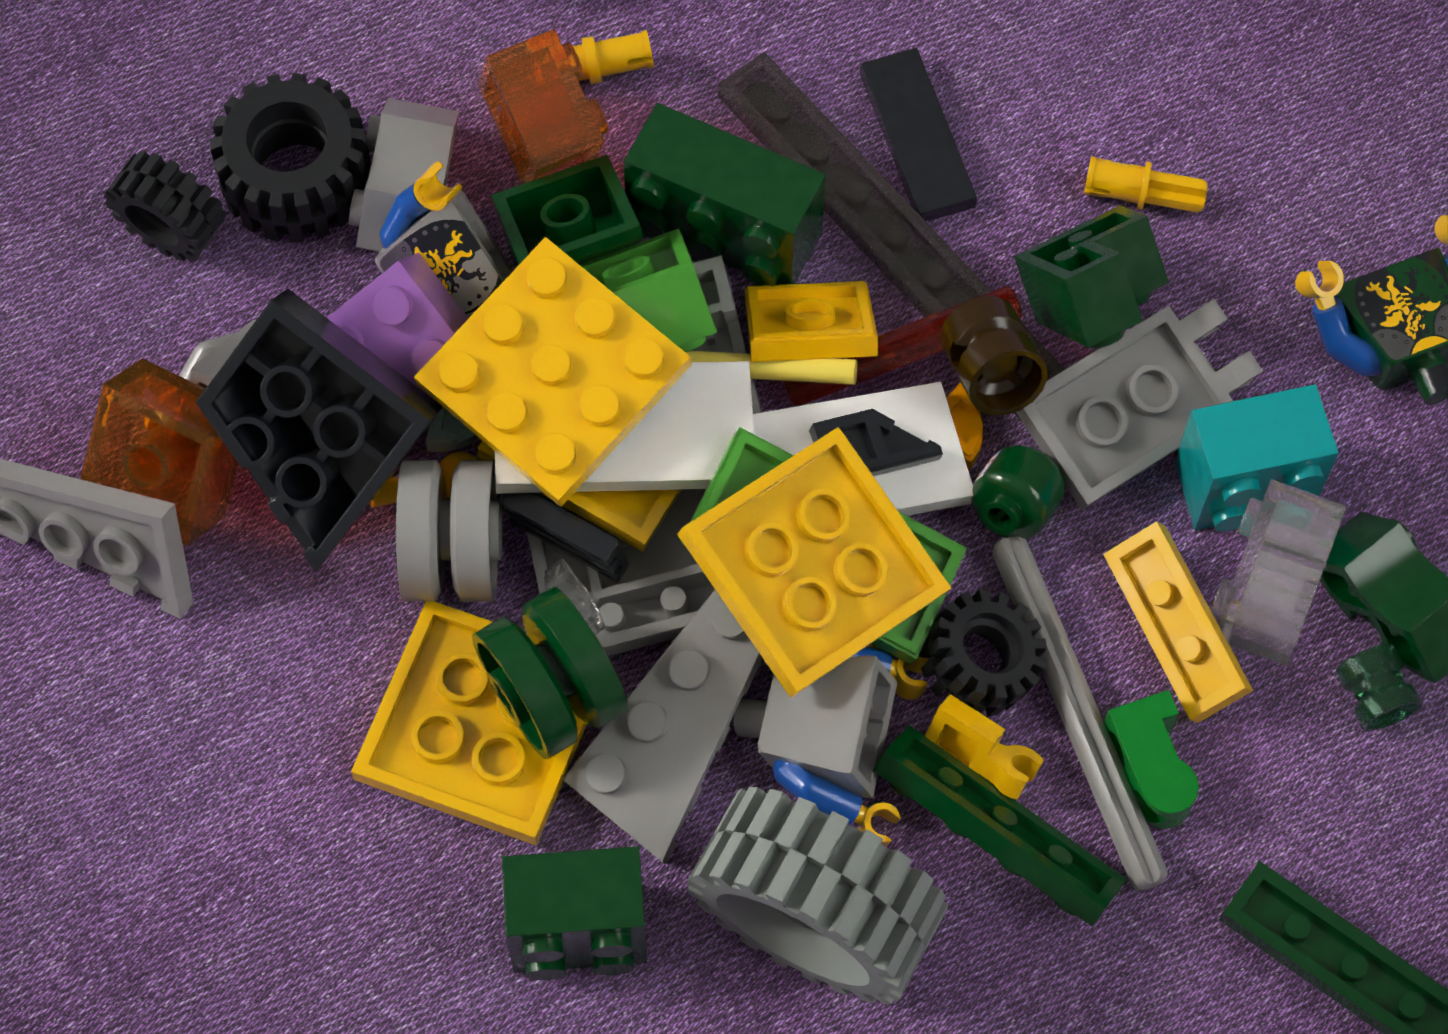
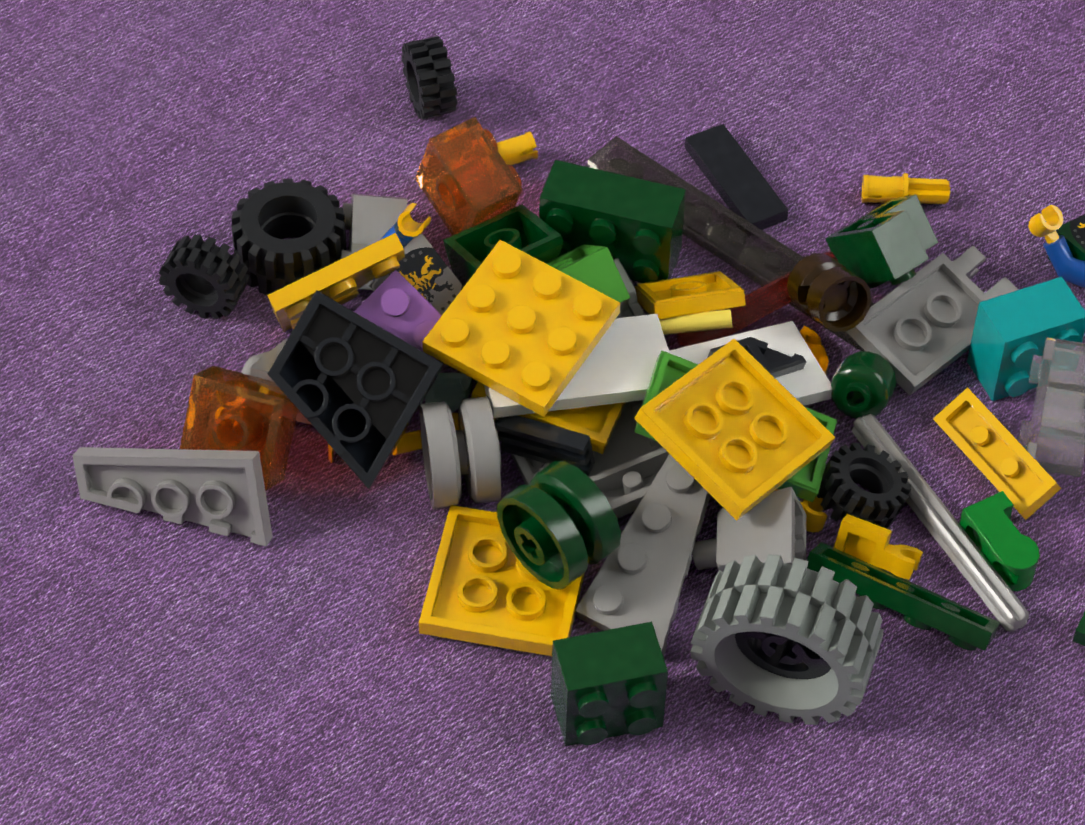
camera: 10 degrees left, 15 degrees down
none -> yellow plate [267,233,405,332]

